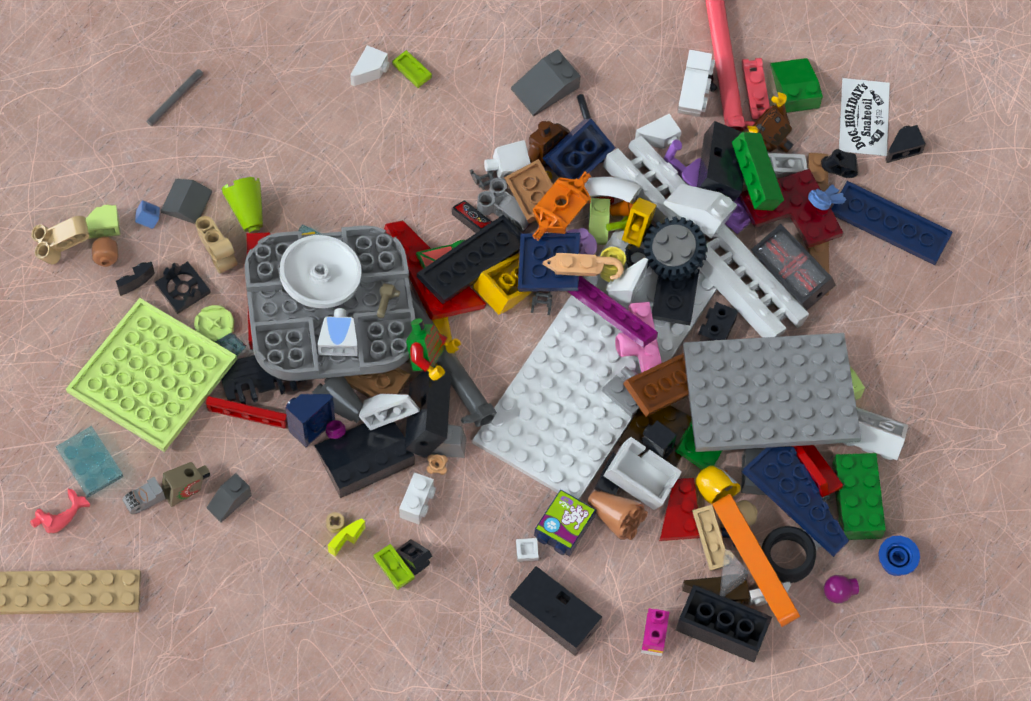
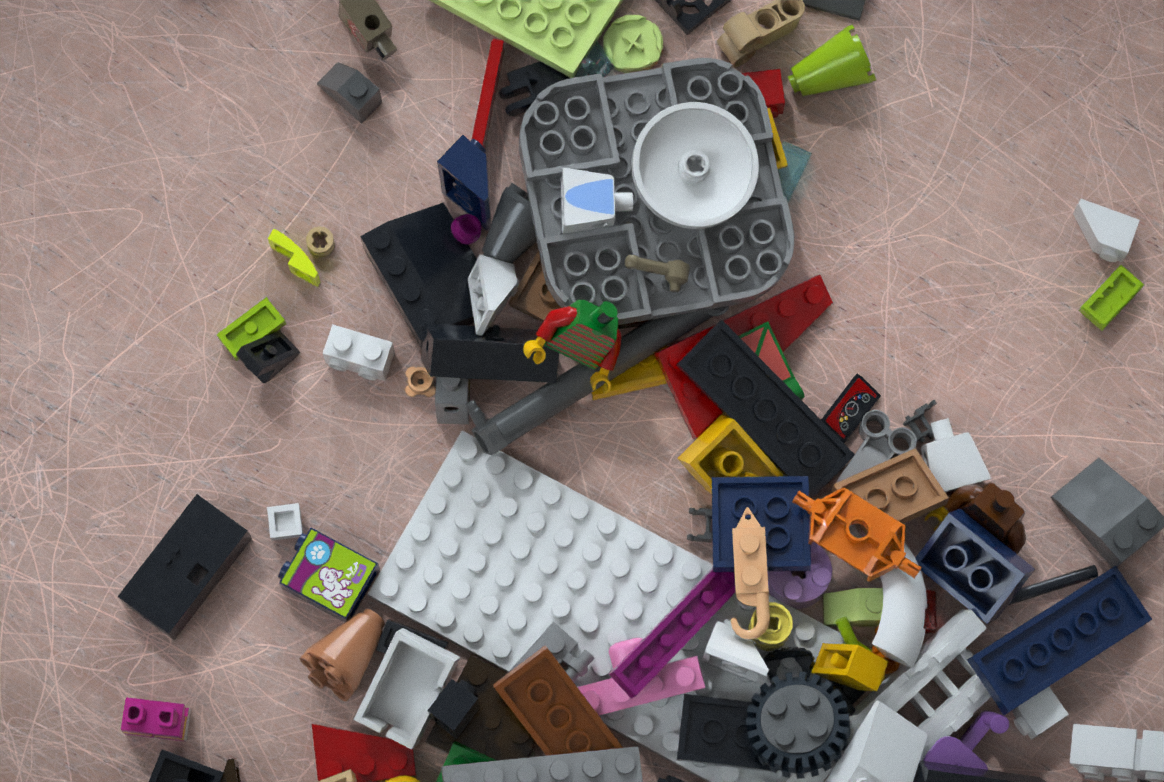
camera: 90 degrees right, 10 degrees up
none -> dark blue plate [967,566,1152,715]

